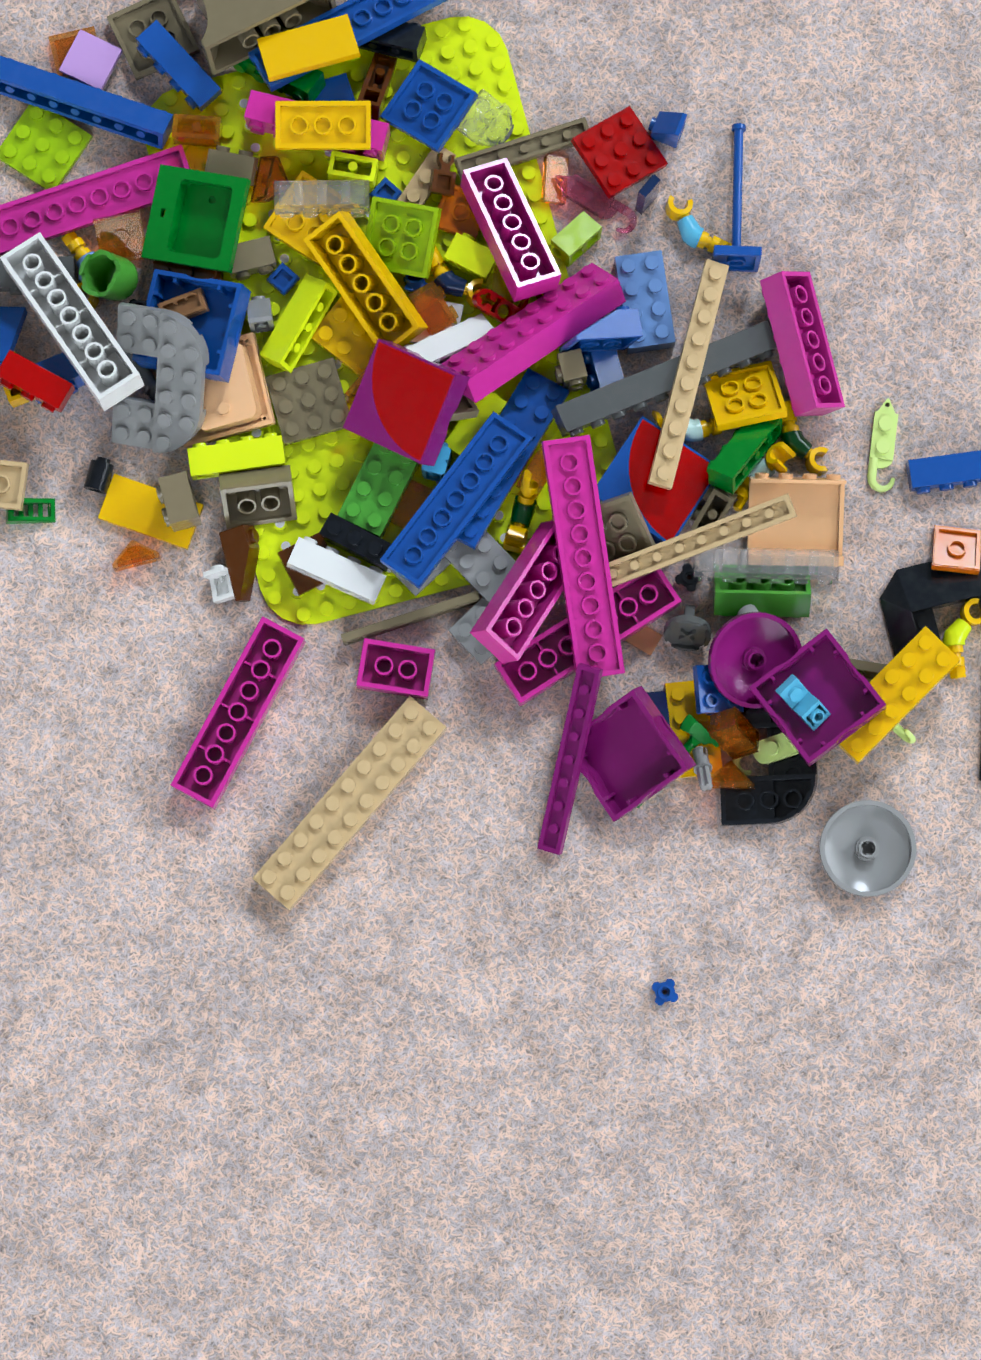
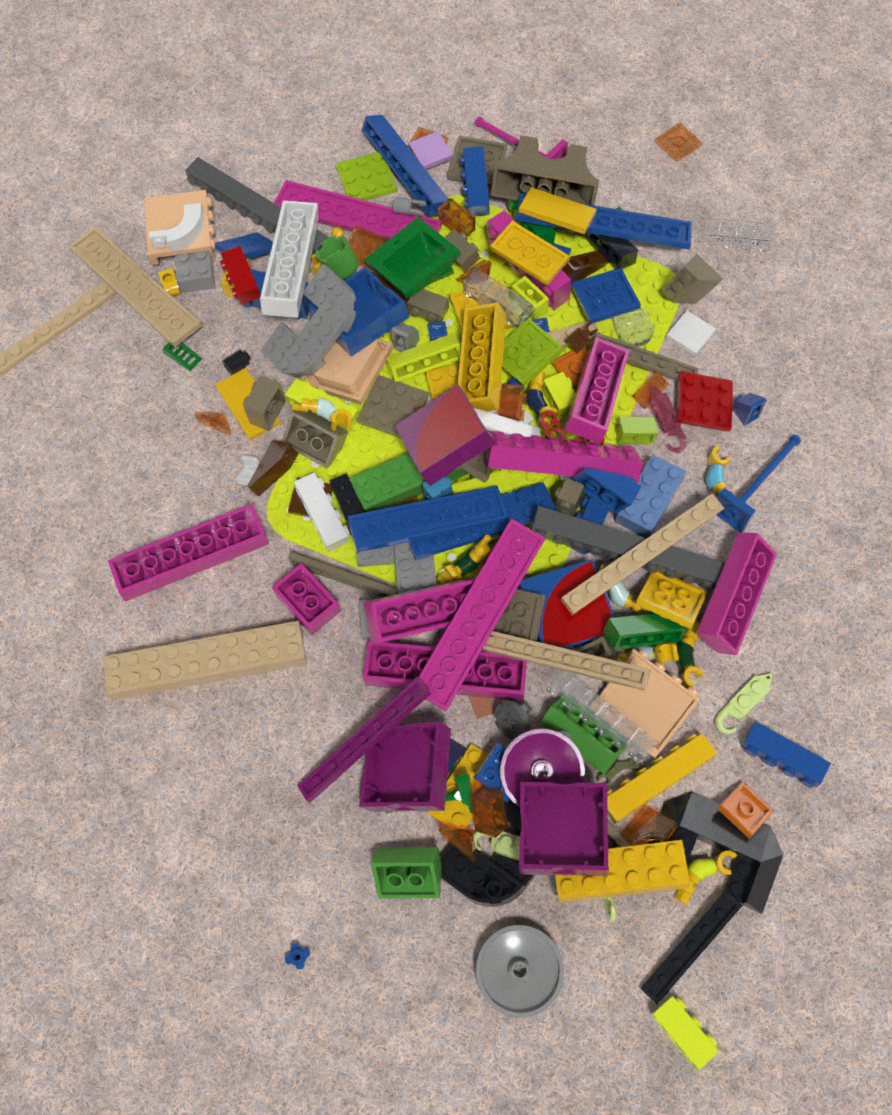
camera: 45 degrees right, 15 degrees down
medium nougat plate [157,287,209,319] -> none
dark blue tile [635,175,661,215] -> none
black plate [675,563,703,592] -> none
light grey axle [692,746,713,791] -> none
medium azure slope [775,674,831,731] -> none
none -> yellow piece [292,398,352,432]
none -> bright green slope [371,847,442,898]
none -> light grey hinge [393,197,426,217]
none -> olive piece [597,756,647,787]
none -> yellow brick [607,733,718,825]
none -> clear orange tile [621,805,678,846]
none -> dark tan slope [661,254,723,304]
none -> white tile [666,311,716,356]

